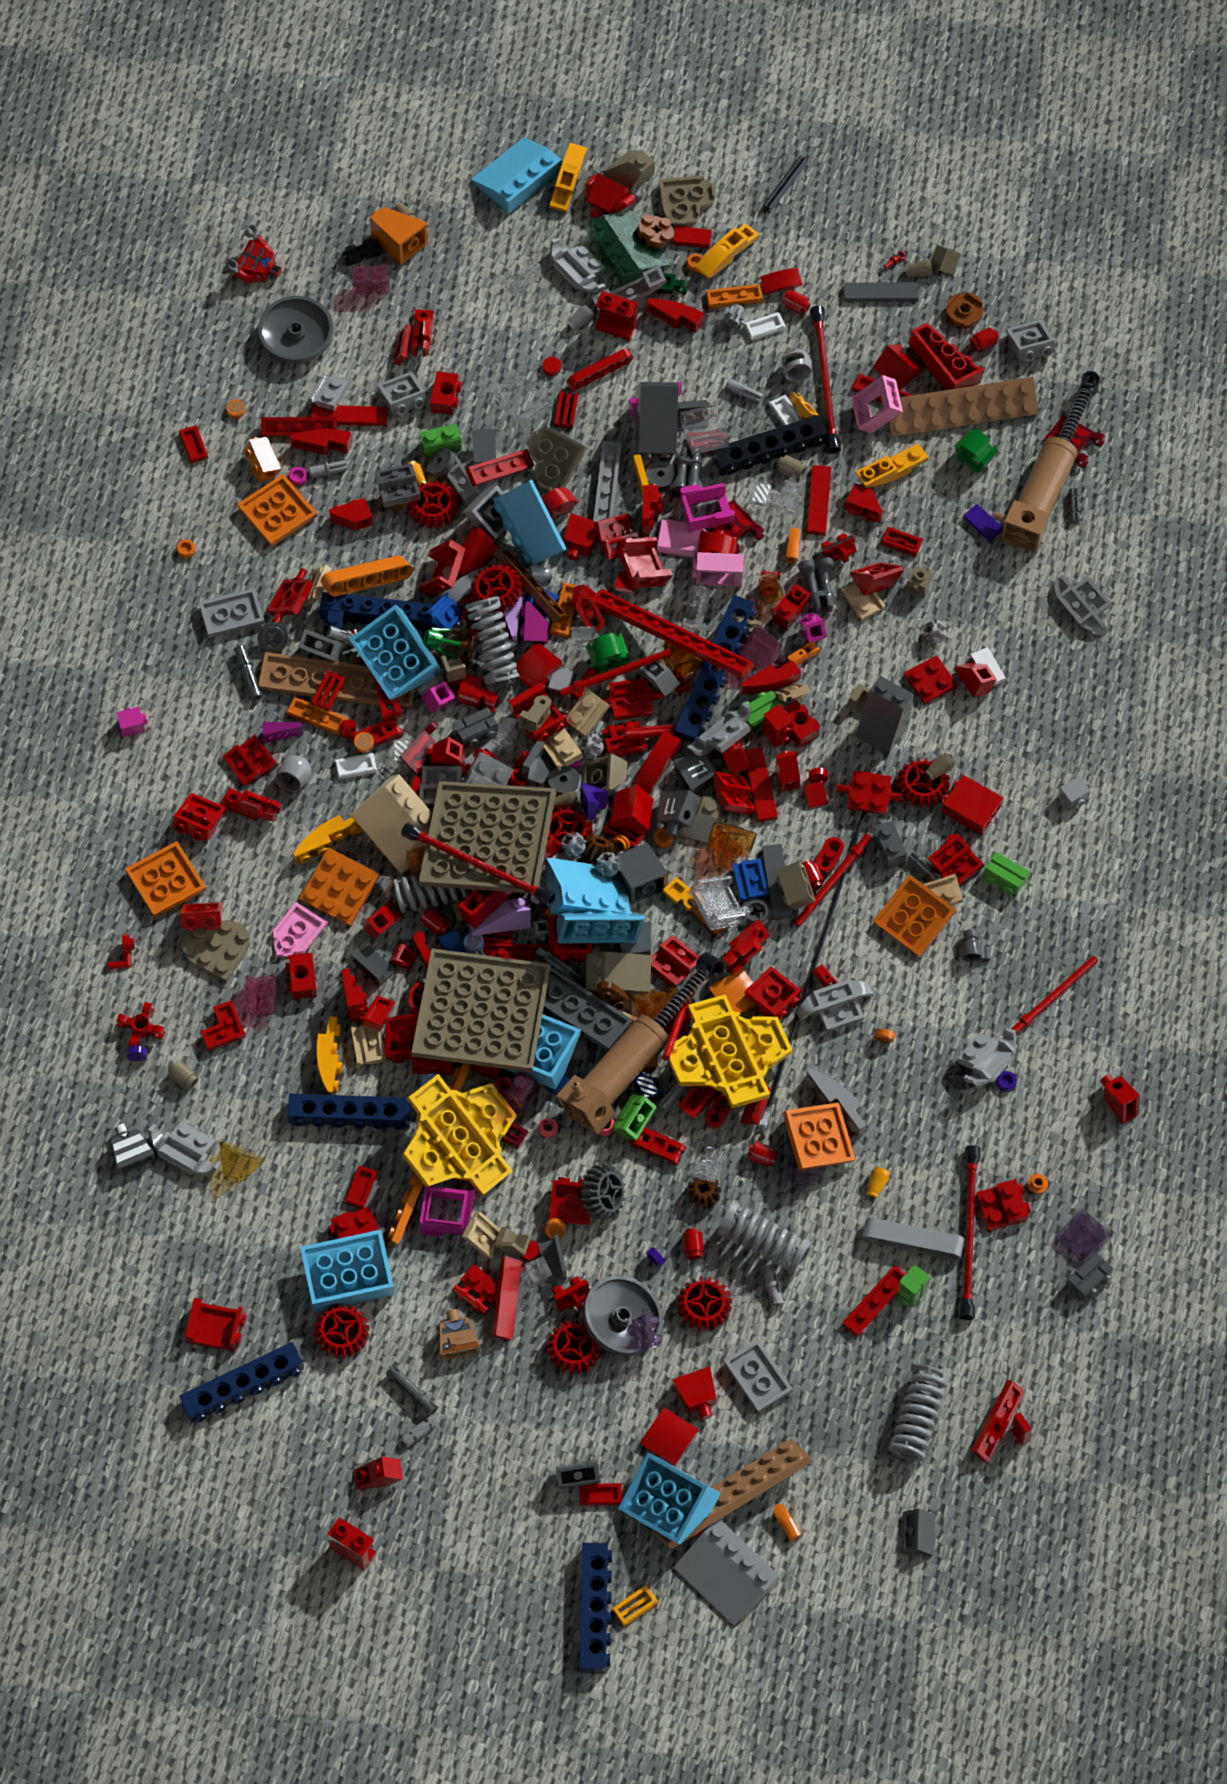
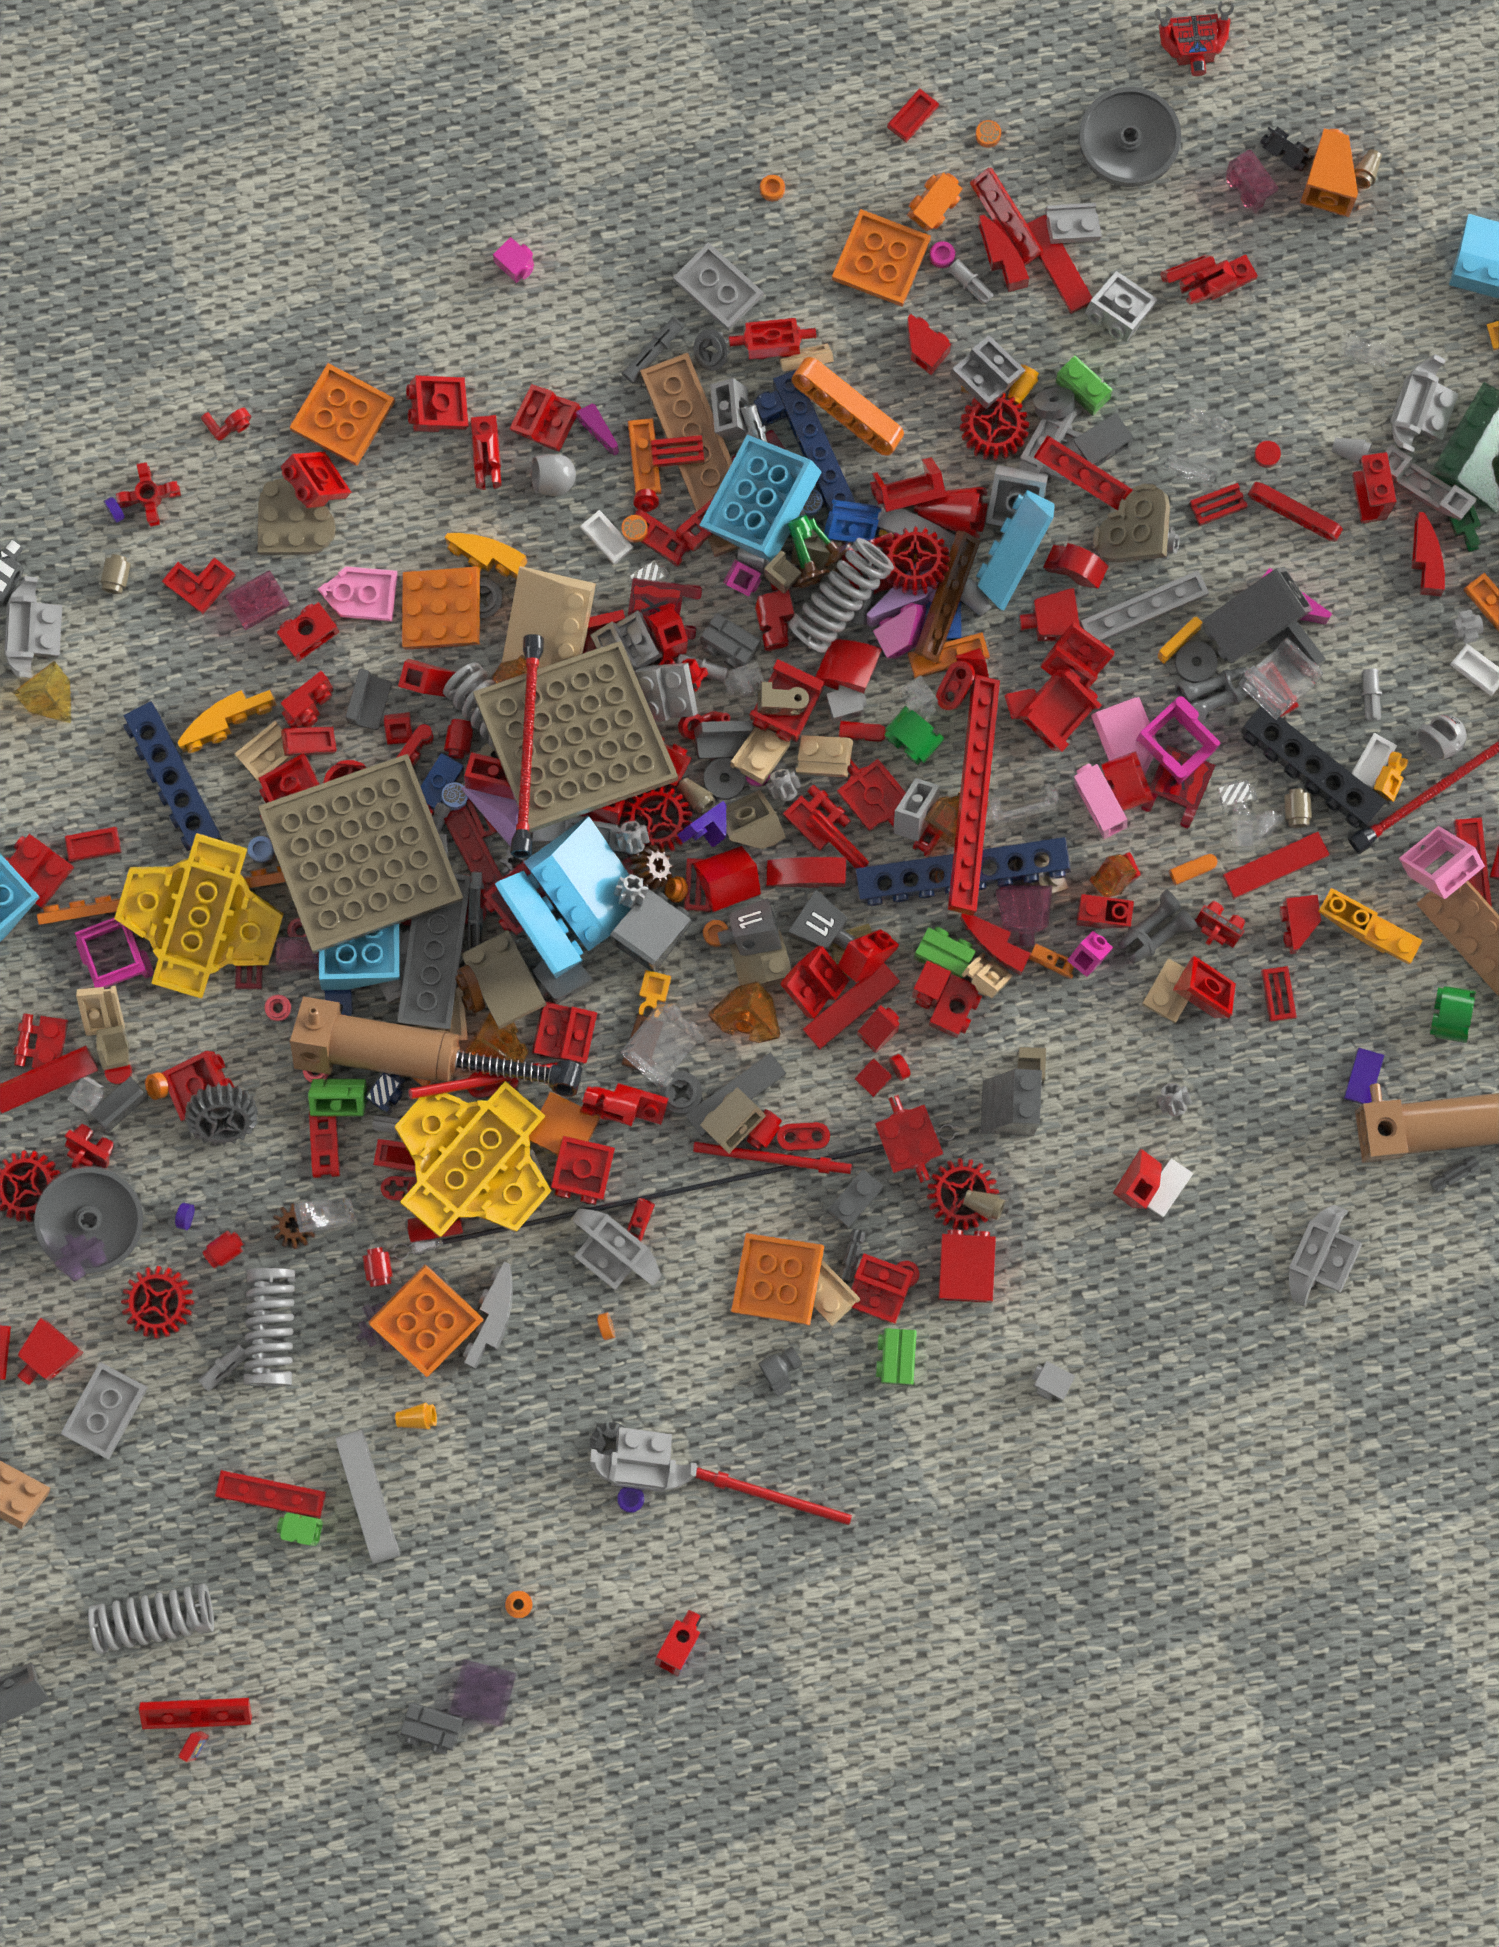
camera: 65 degrees right, 15 degrees up
red brick [430,371,462,415] -> none
red bar [560,649,672,697] -> none
red plate [642,484,662,537] -> none
light grey plate [687,702,751,756] -> none
blue plate [732,858,769,902] -> none
red plate [904,655,958,705] -> none
dark tan brick [906,566,933,598] -> none
red hose [958,1145,981,1320] -> none
red plate [976,1179,1031,1231] -> none

